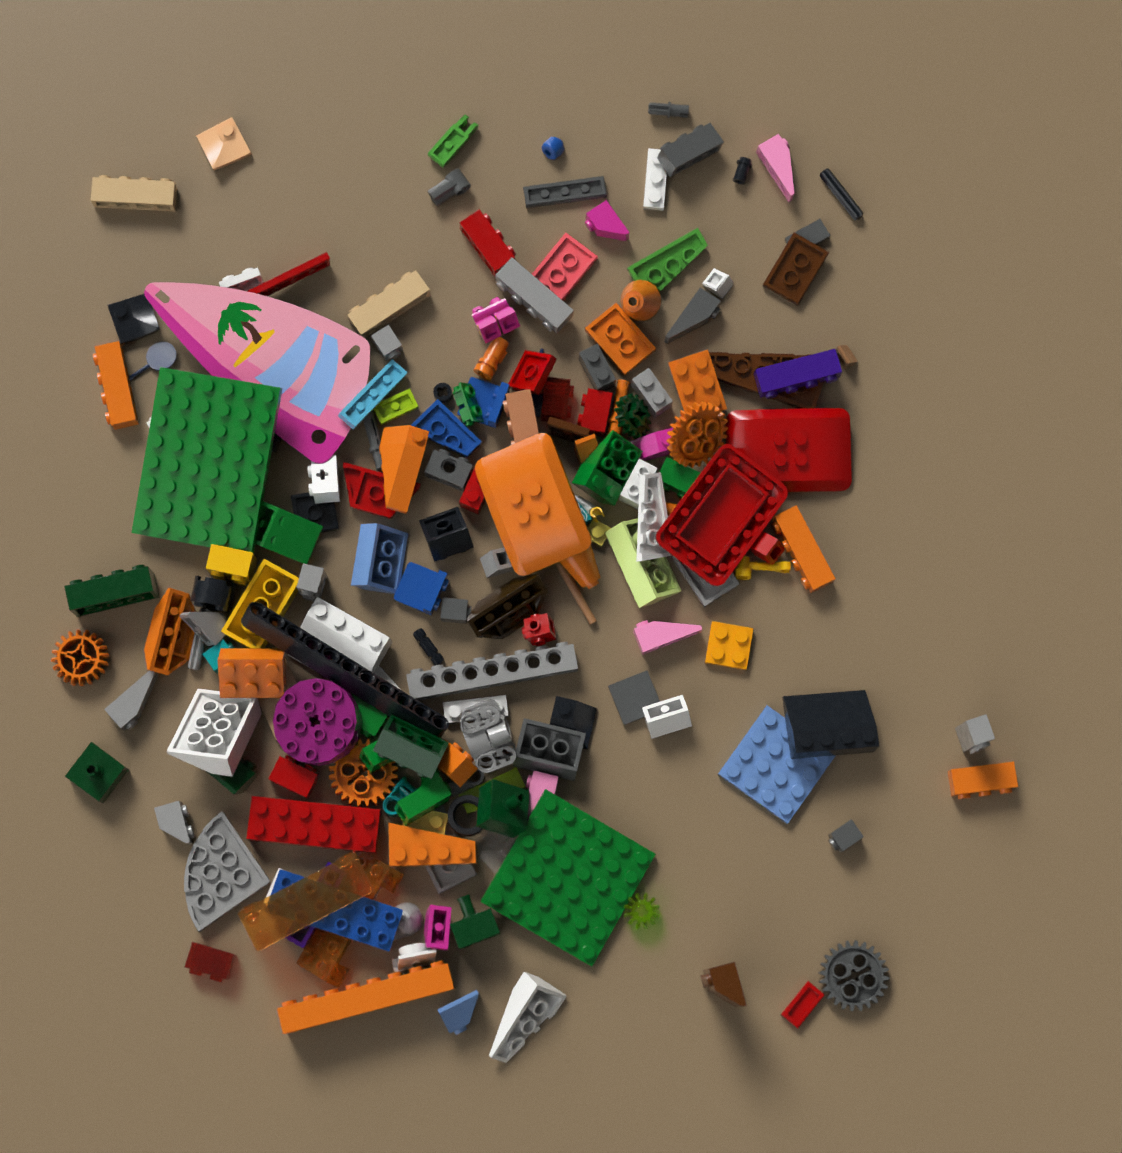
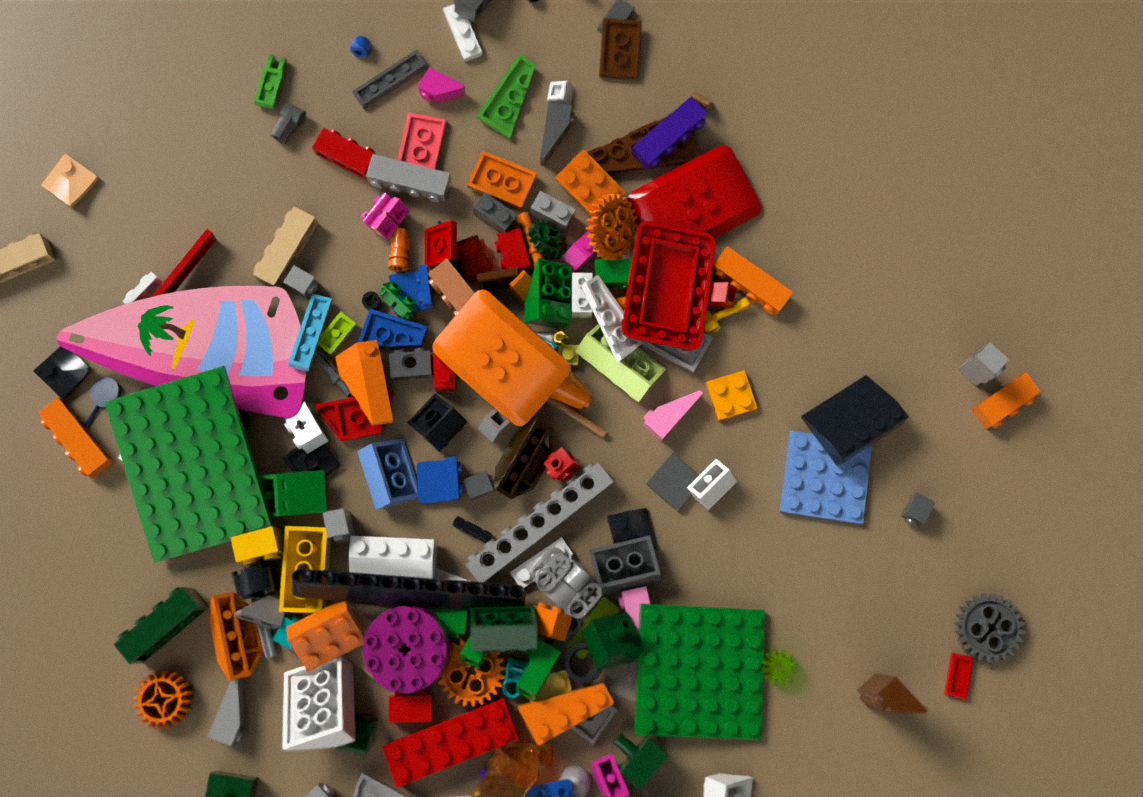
camera: 25 degrees left, 0 degrees up
orange cone [620,280,662,321] -> none

